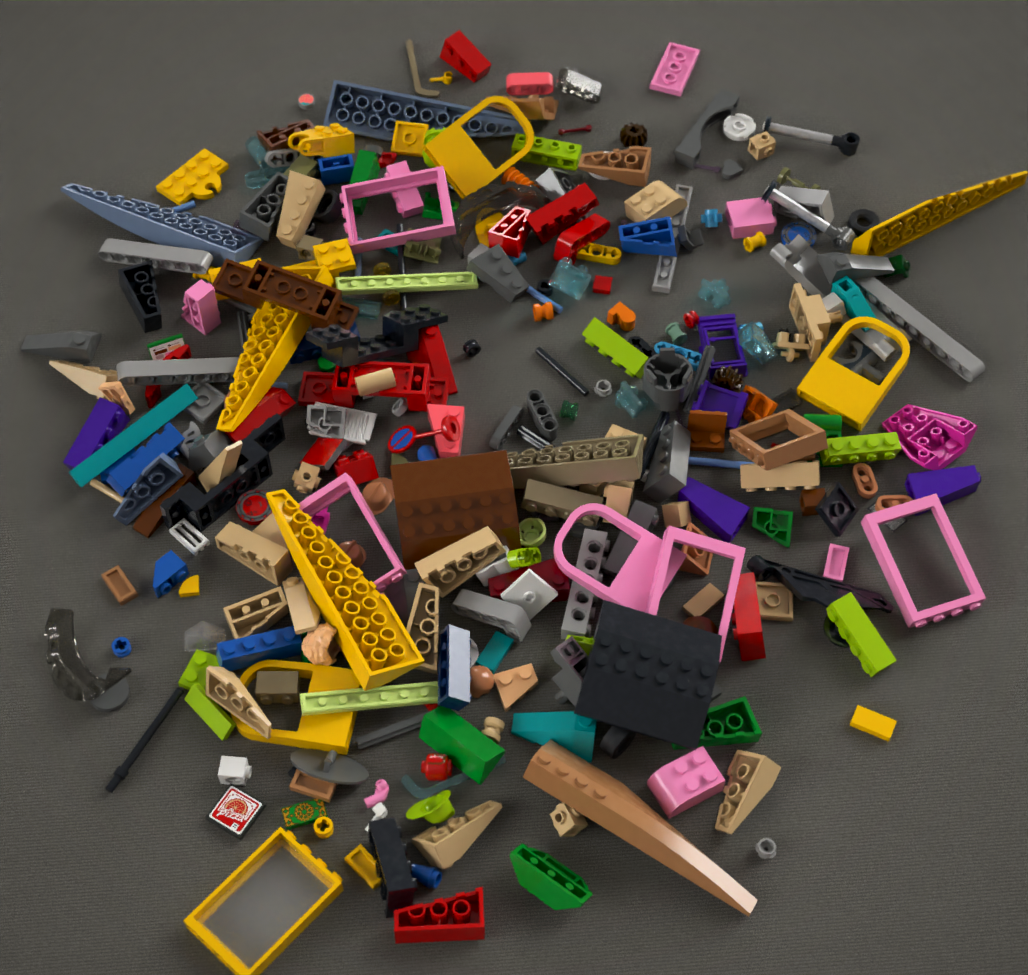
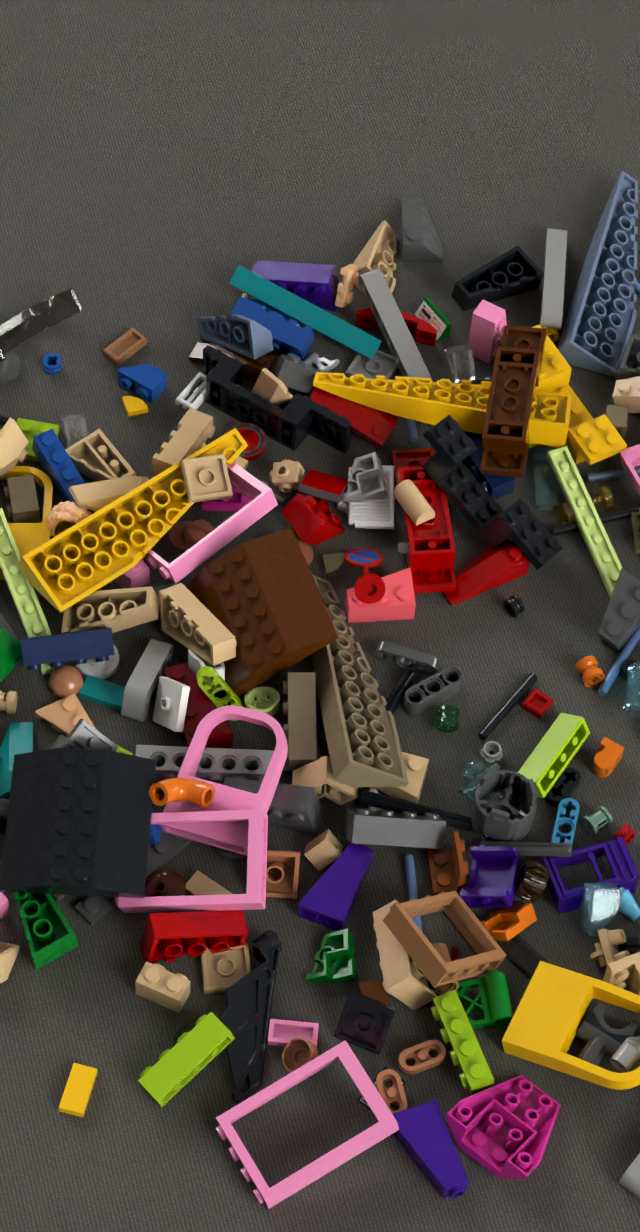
camera: 75 degrees right, 0 degrees up
blue cone [417,445,438,461] -> none
none -> tan brick [135,961,190,1014]
none -> orange cylinder [149,778,215,808]
none -> tan tile [180,454,233,503]
none -> nougat hair [282,1037,318,1073]
none -> clear slope [444,345,476,383]
none -> red tile [522,689,554,719]

